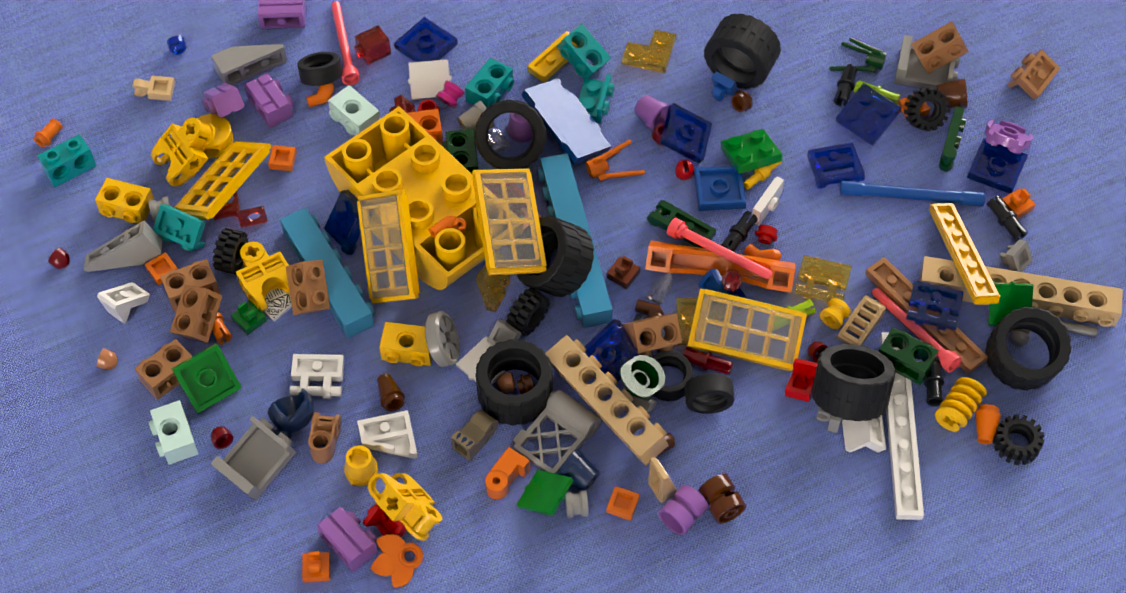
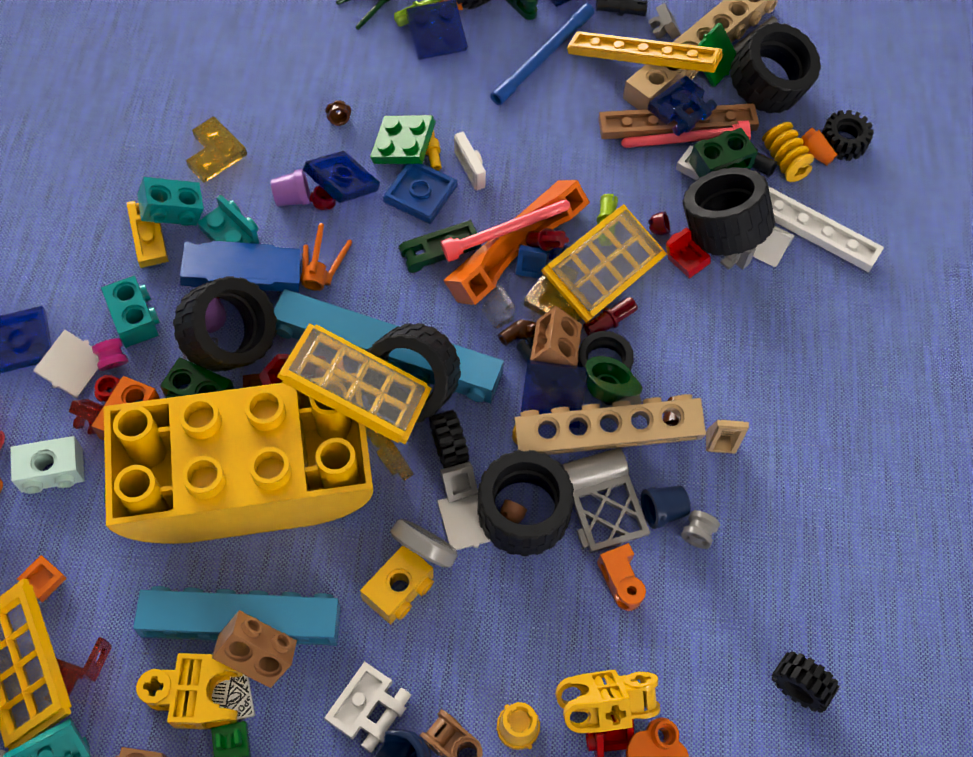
camera: 60 degrees left, 5 degrees up
black tyre [213,228,248,275] -> none
clear blue plate [324,190,372,255] -> none
clear piece [357,189,420,303] -> none
white wing [357,410,418,459] -> none
reddish brown cone [377,373,405,411] -> none
orange arm [428,216,466,238] -> none
dark tan leg [451,410,499,461] -> none
light grey piece [457,101,495,135] -> none
green piece [516,469,574,516] -> none
reddish brown plate [517,374,534,394] -> none
copper tile [606,256,640,290] -> none
orange plate [606,486,640,521] -> none
medium lavender wheel [658,485,708,535] -> none
red hinge [675,159,694,180] -> none
black tyre [684,373,735,414] -> none
reddish brown wheel [698,473,746,524] -> none
black tyre [704,13,781,89] -> none
blue tile [711,71,738,102] -> none
black pin [721,211,758,252] -> none
orange arm [744,243,781,261] -> none
red plate [755,225,778,245] -> none
clear yellow plate [795,255,852,303] -> none
clear blue plate [807,142,865,189] -> none
yellow wheel [819,298,851,329] -> none
black axle [833,64,857,107] -> none
tan slope [837,295,886,346] -> none

